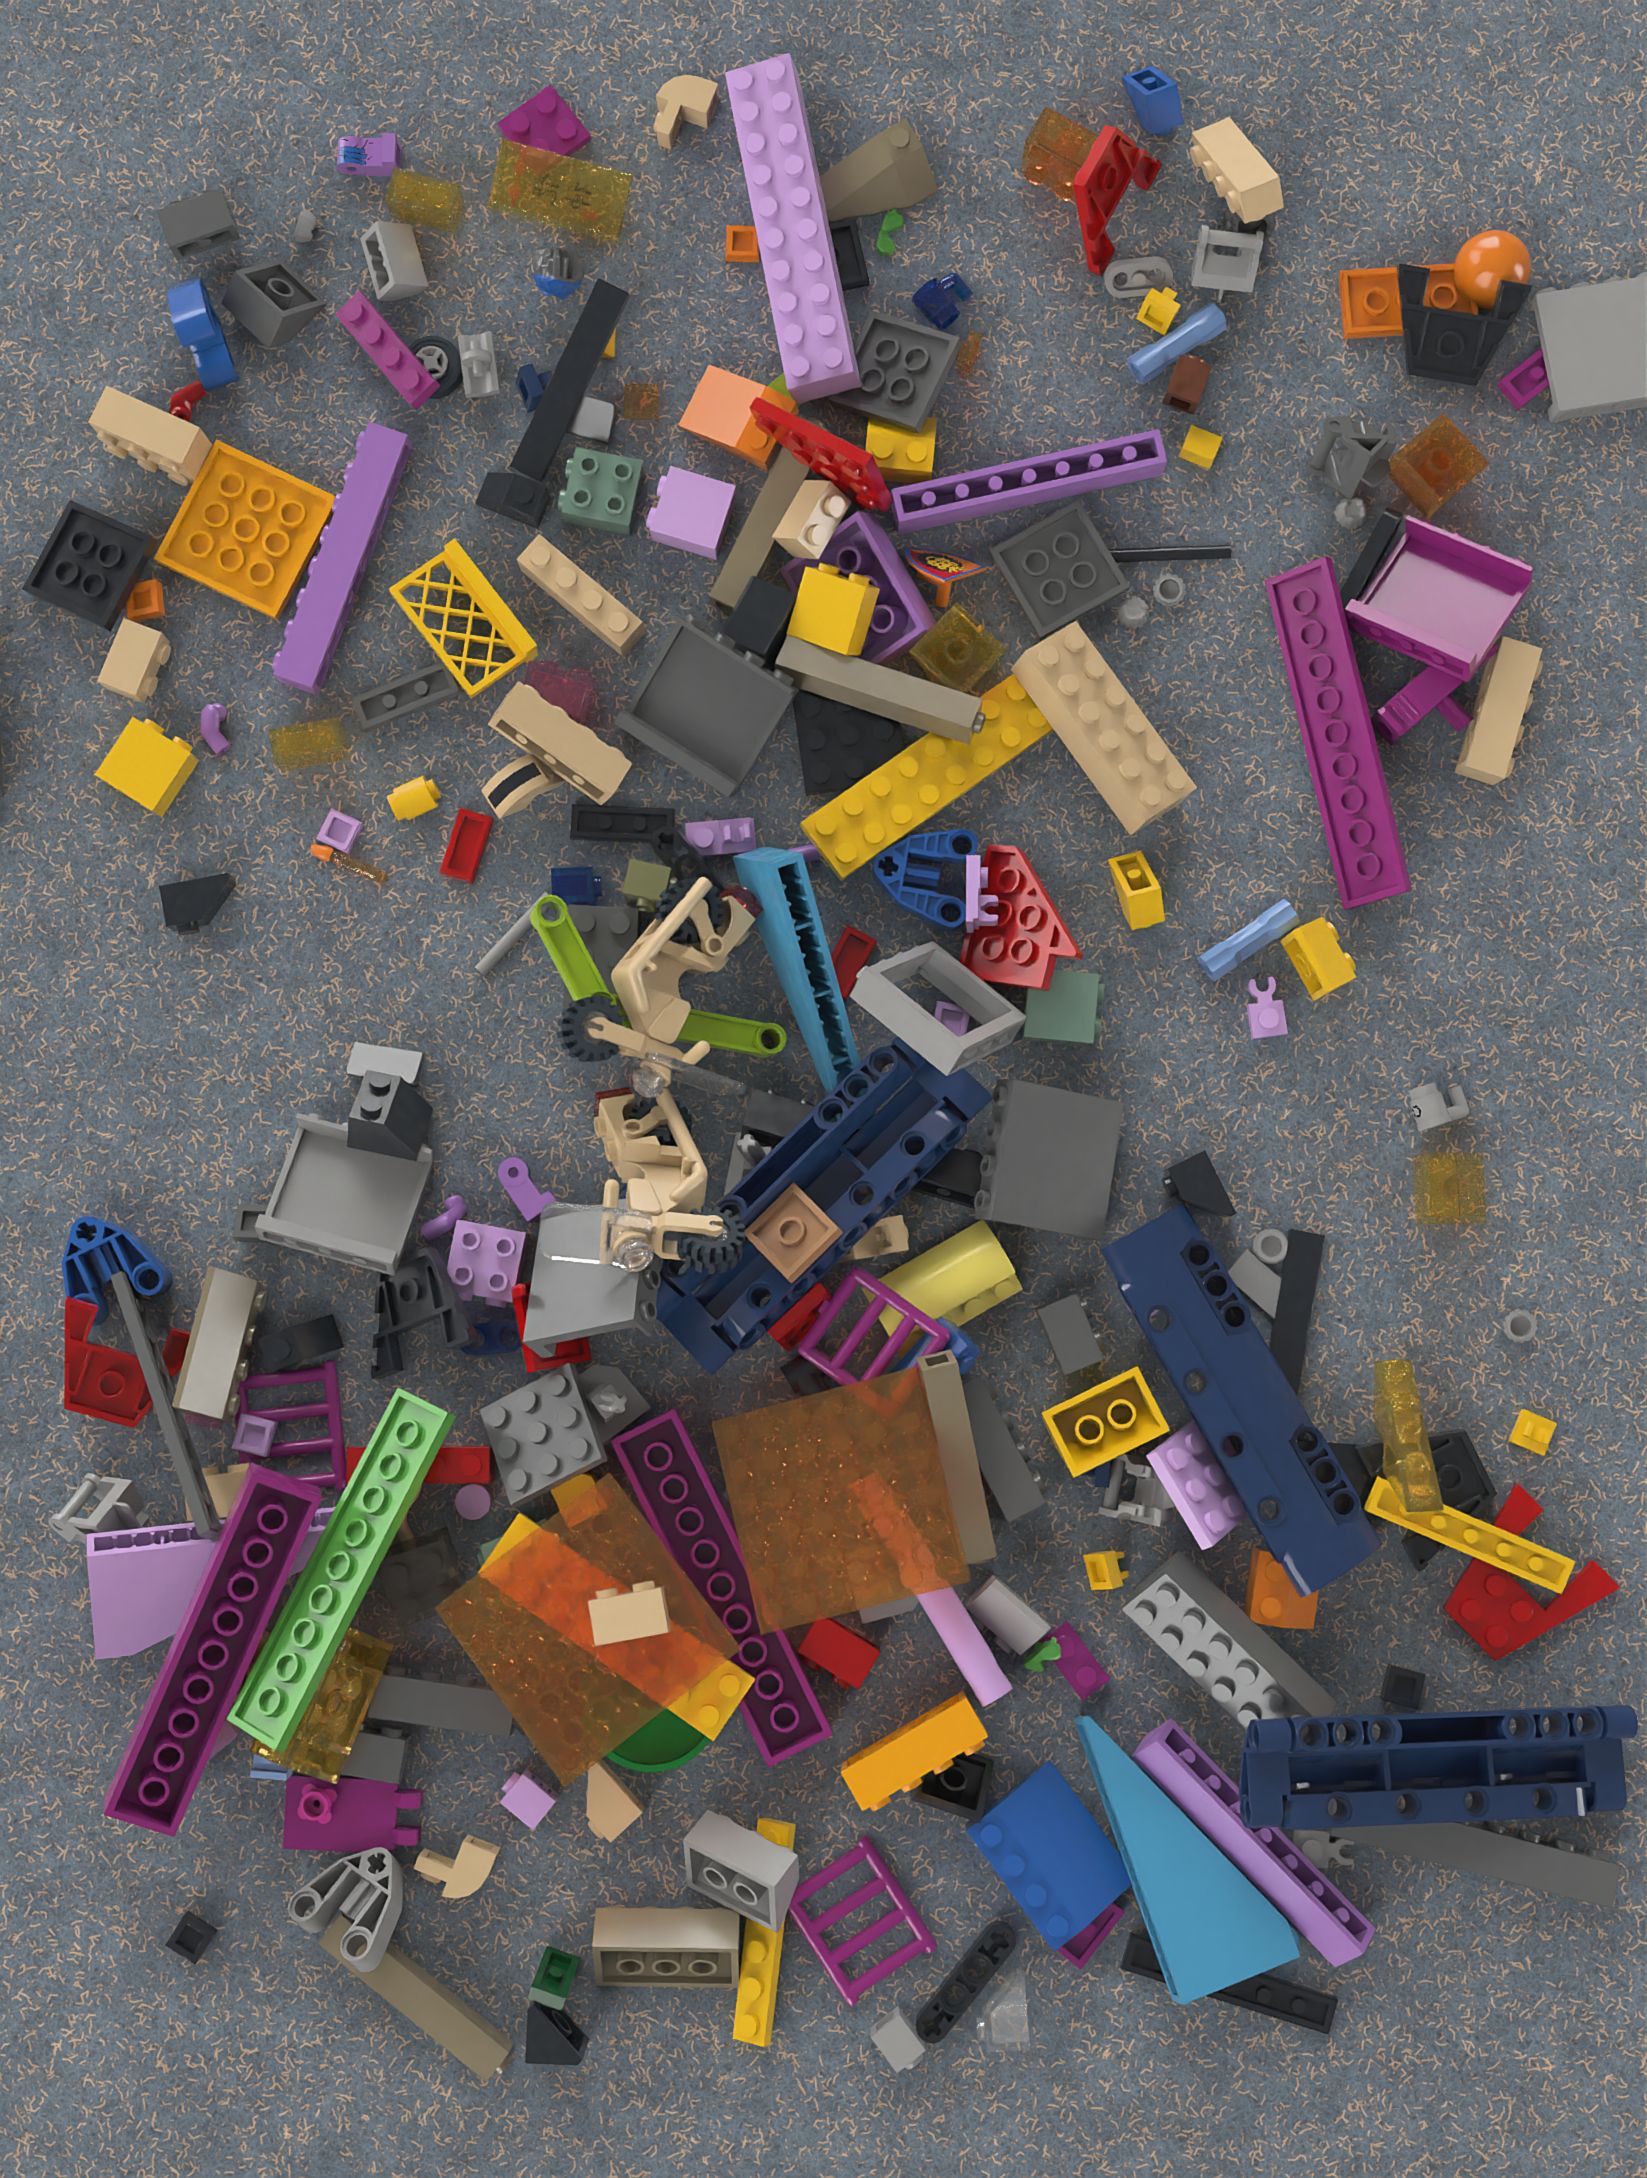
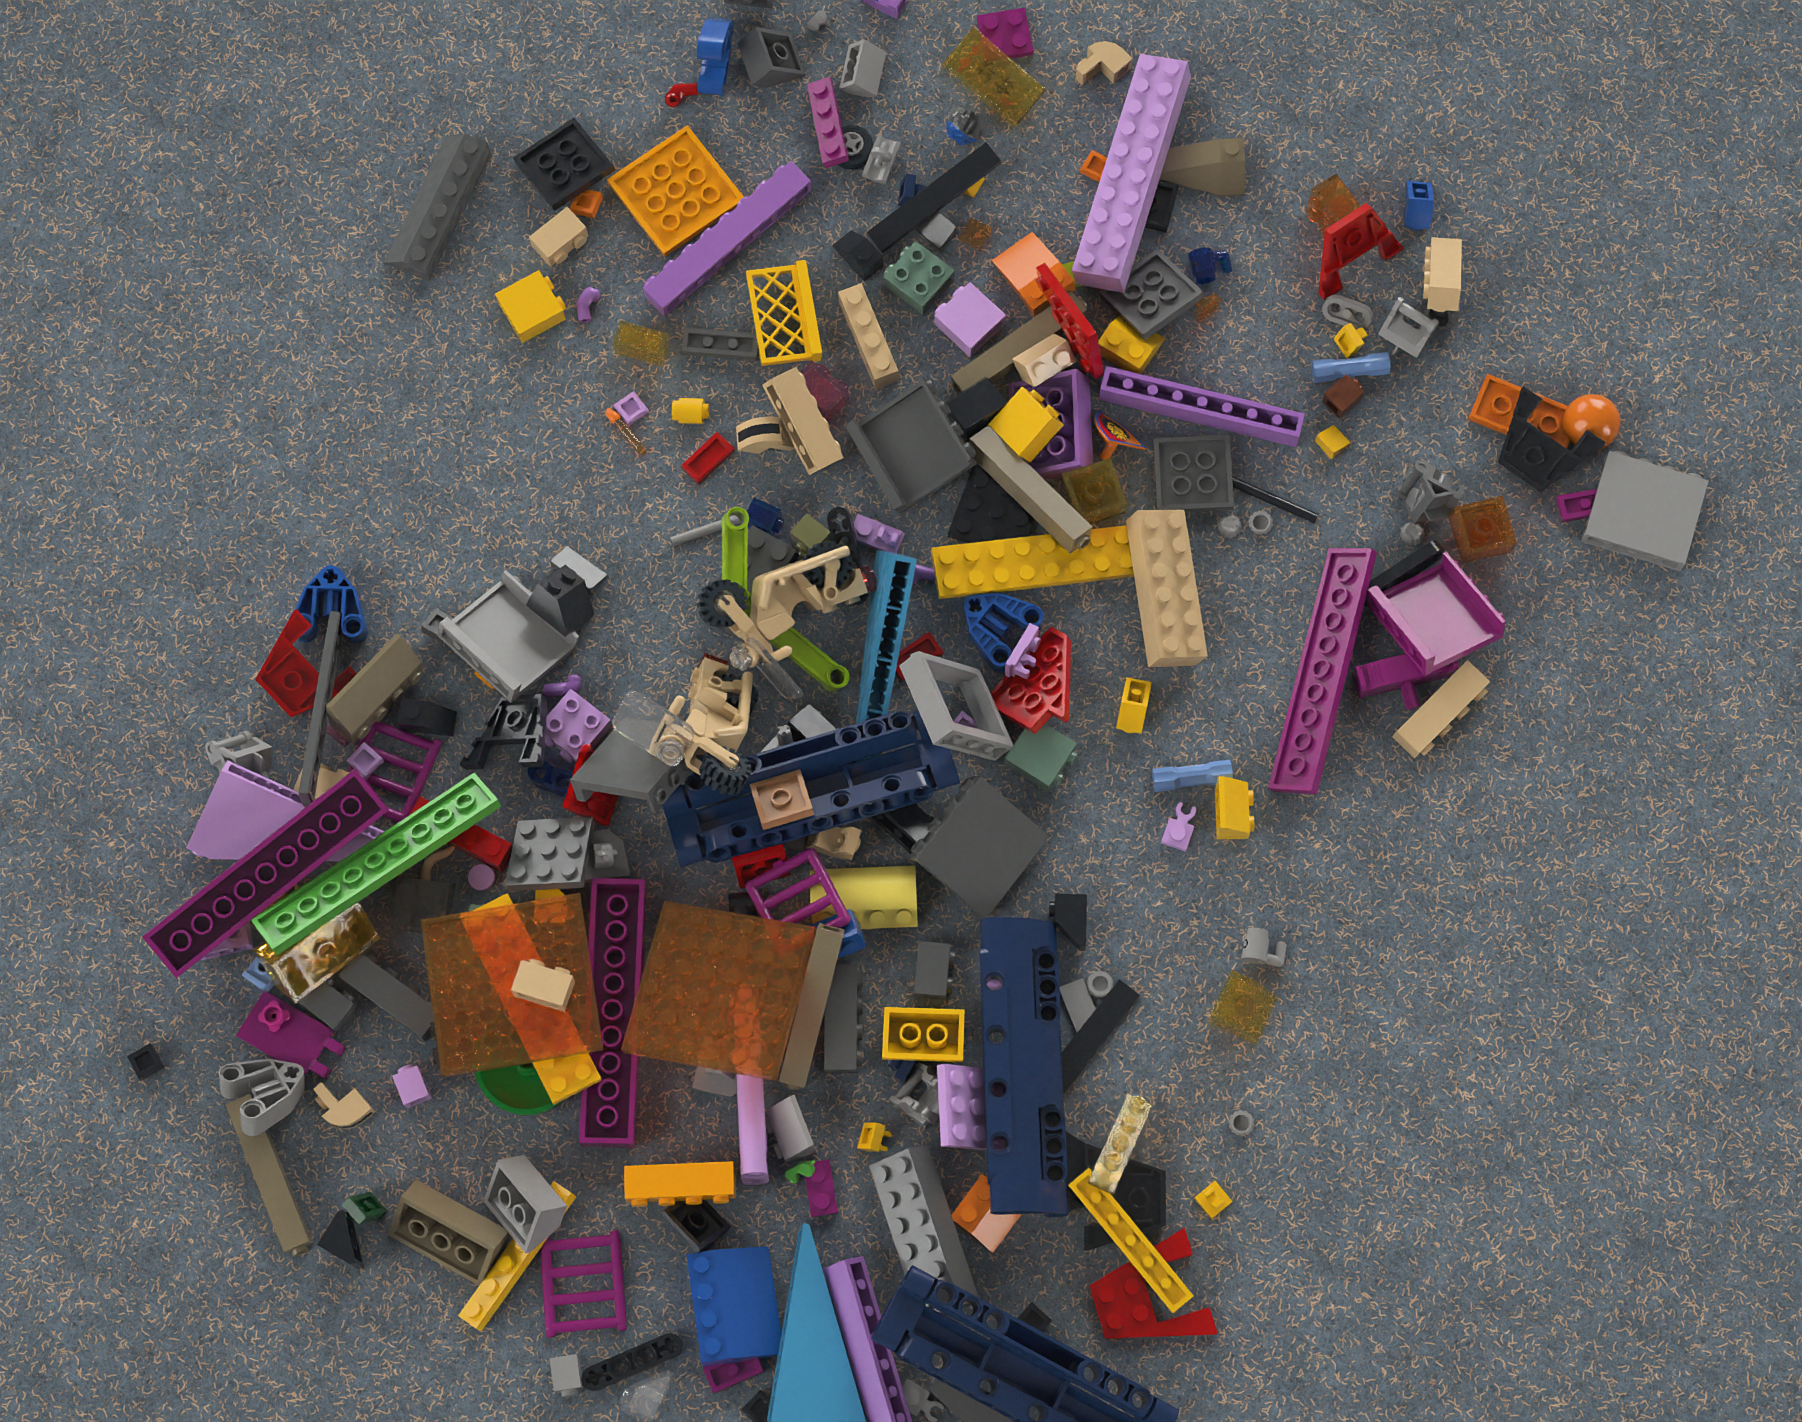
camera: 30 degrees right, 10 degrees down
tan brick [88,386,213,486] -> none
black slope [159,873,236,935] -> none
clear yellow brick [385,168,465,233] -> none
medium lavender leg [498,1157,560,1223] -> none
black tile [570,804,675,844] -> none
tan slope [586,1753,645,1843] -> none
red brick [797,1610,881,1689] -> none
bright green piece [876,208,904,256] -> none

